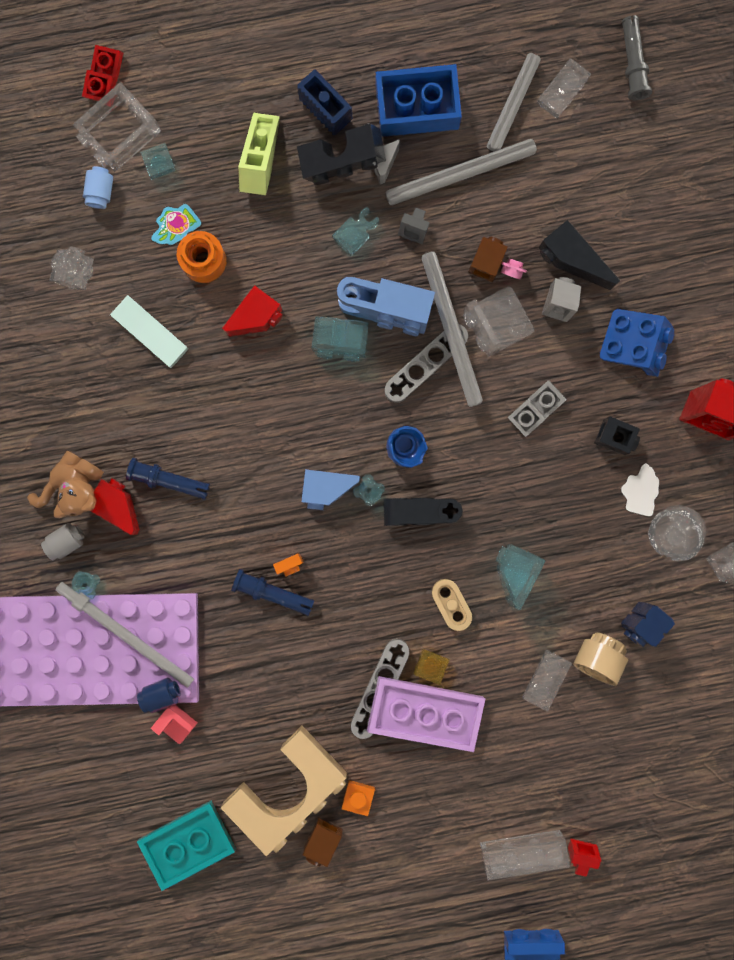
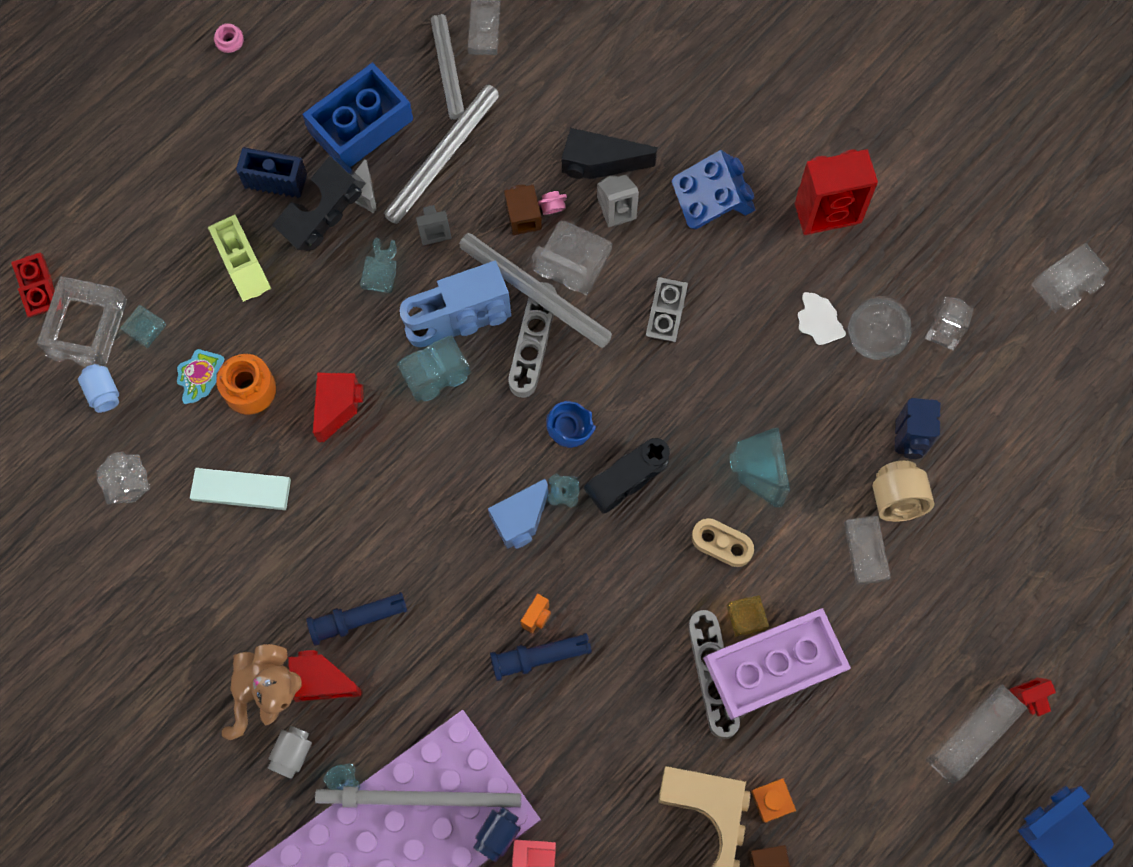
camera: 35 degrees left, 15 degrees down
black brick [594,416,640,455] -> none

